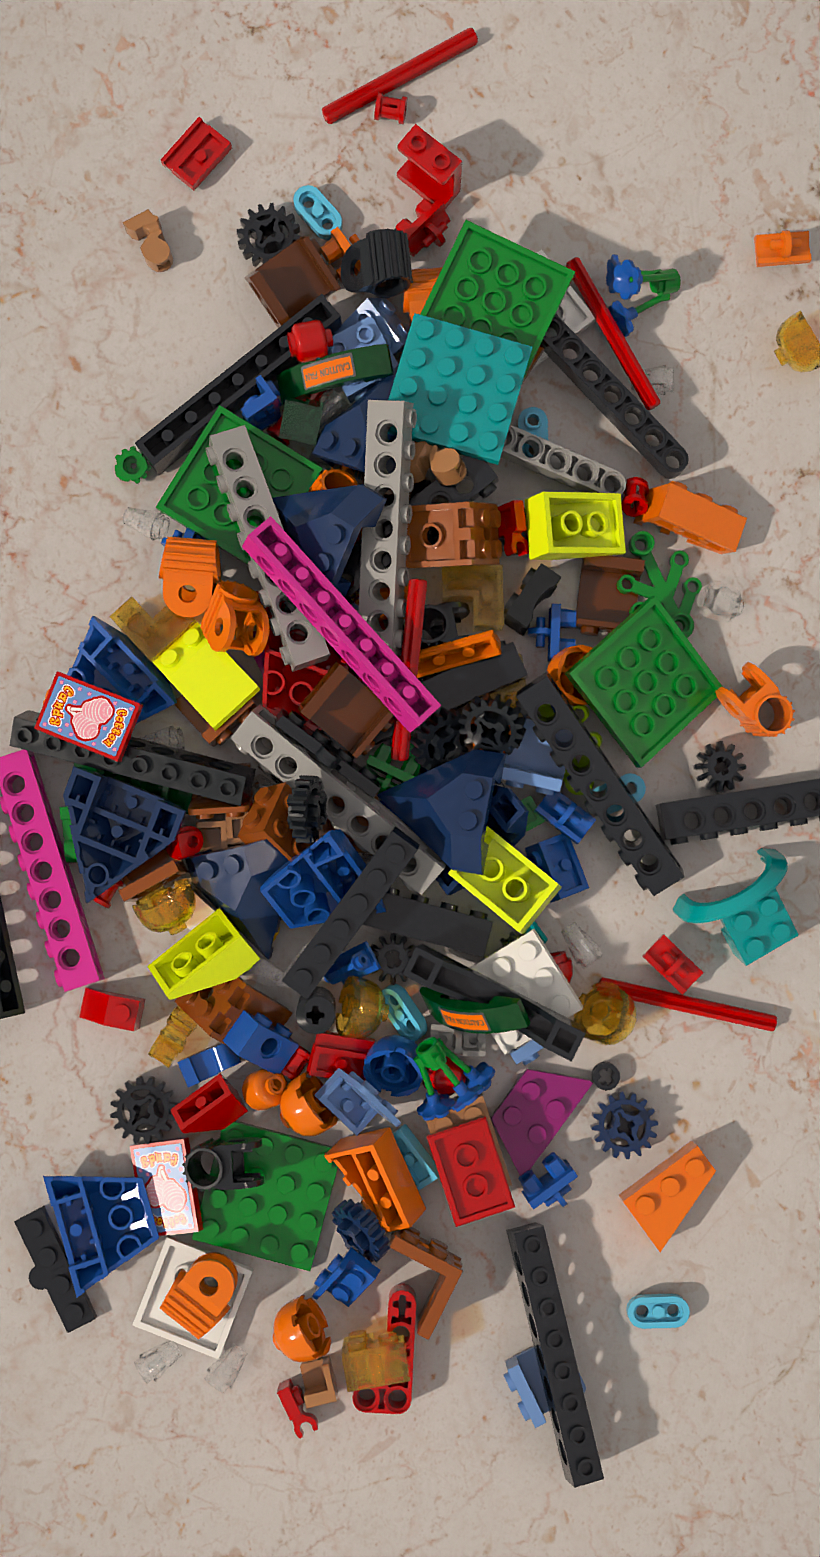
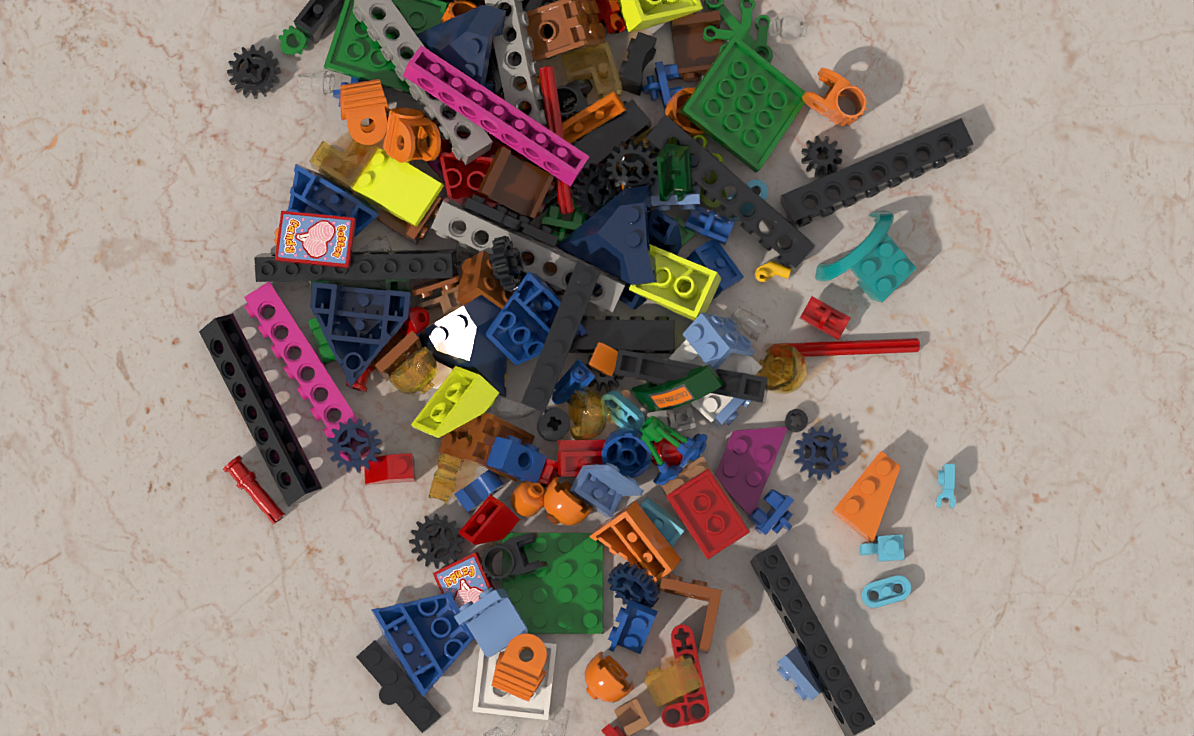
camera: 15 degrees left, 5 degrees down
none -> black gear [227,45,281,99]
none -> dark blue gear [327,418,382,474]
none -> medium blue bracket [454,587,528,657]
none -> orange slope [589,342,618,377]
none -> dark green hinge [657,144,693,202]
none -> medium blue bracket [683,313,755,371]
none -> yellow arm [755,261,792,282]
none -> medium azure plate [859,535,905,562]
none -> medium azure plate [935,464,956,509]

